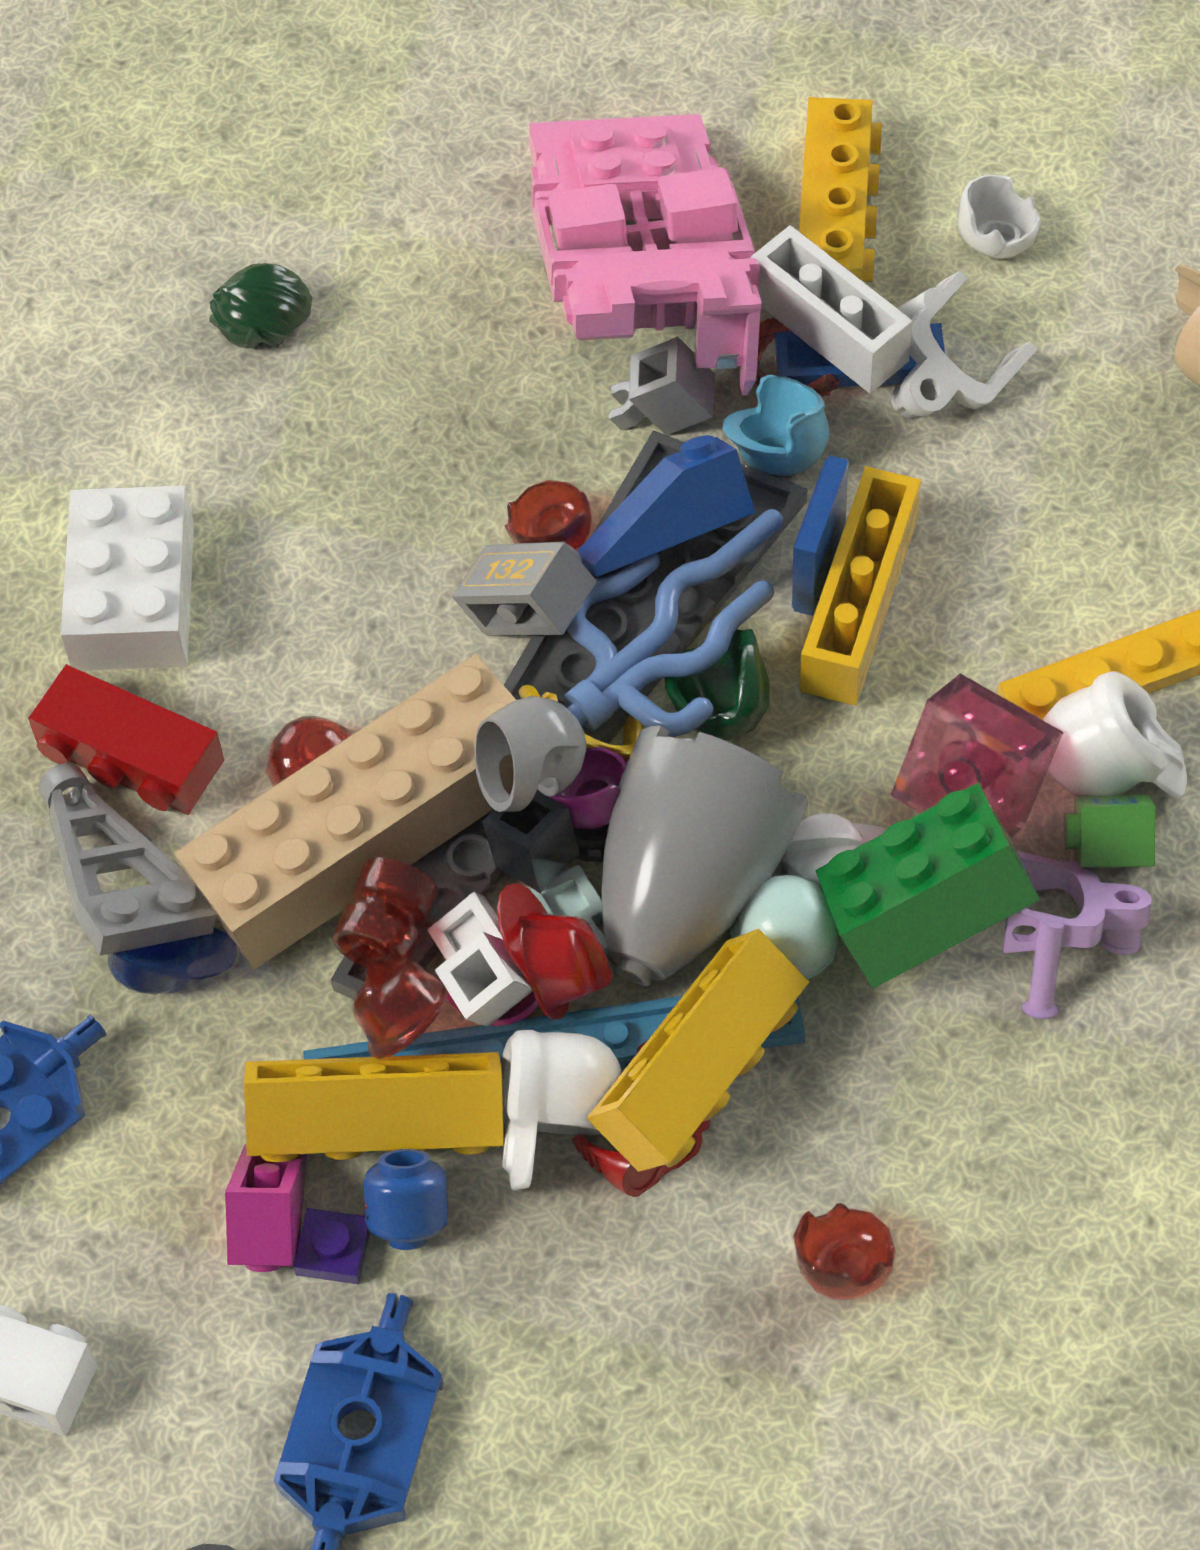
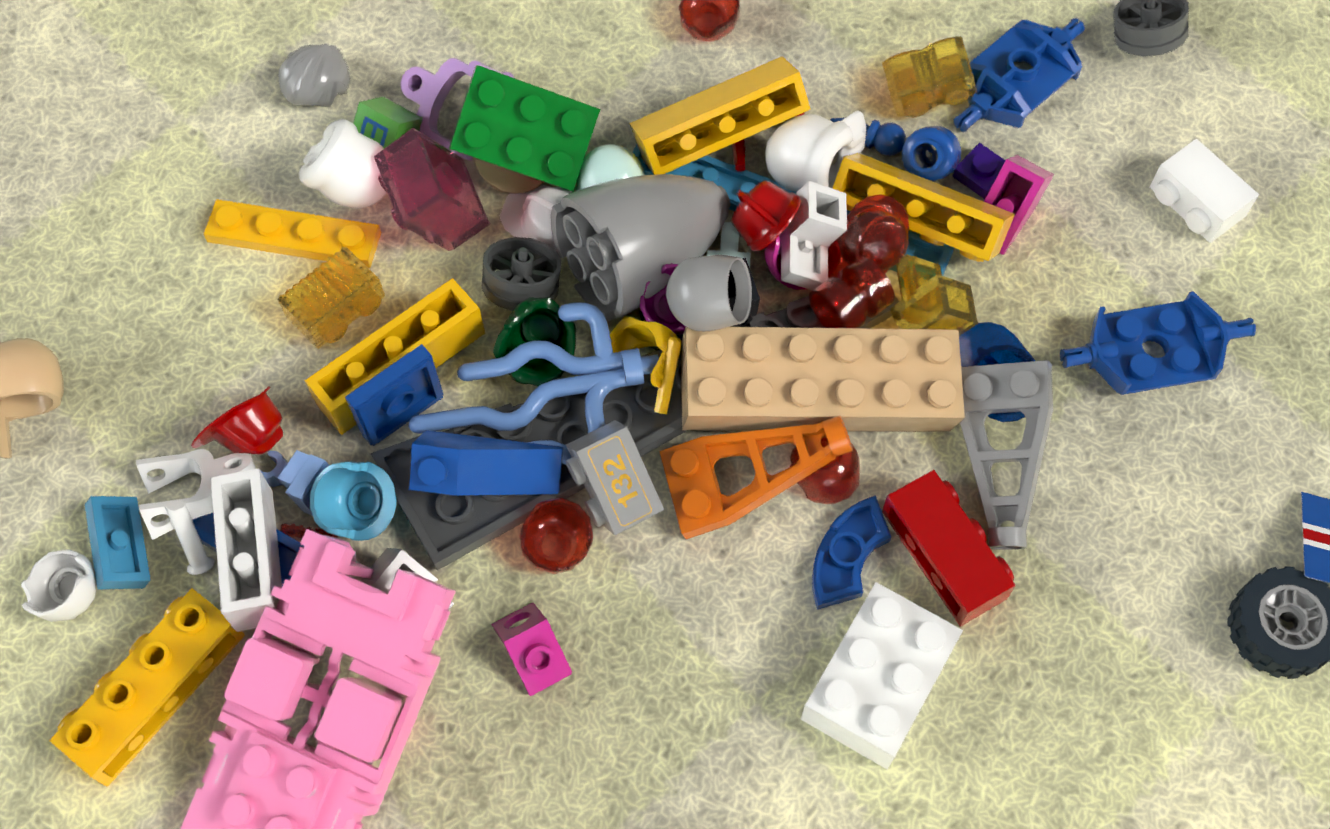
camera: 150 degrees left, 5 degrees up
none -> dark azure plate [84,496,151,590]
none -> red piece [191,386,283,454]
none -> light blue piece [260,450,330,516]
none -> clear yellow brick [278,247,385,349]
none -> dark grey wheel [481,237,561,311]
none -> dark pink bracket [491,602,572,696]
none -> orange plate [659,415,853,540]
none -> blue tile [812,495,892,610]
none -> blue bar [830,118,906,156]
none -> clear yellow brick [882,36,977,118]
none -> clear yellow brick [890,254,978,336]

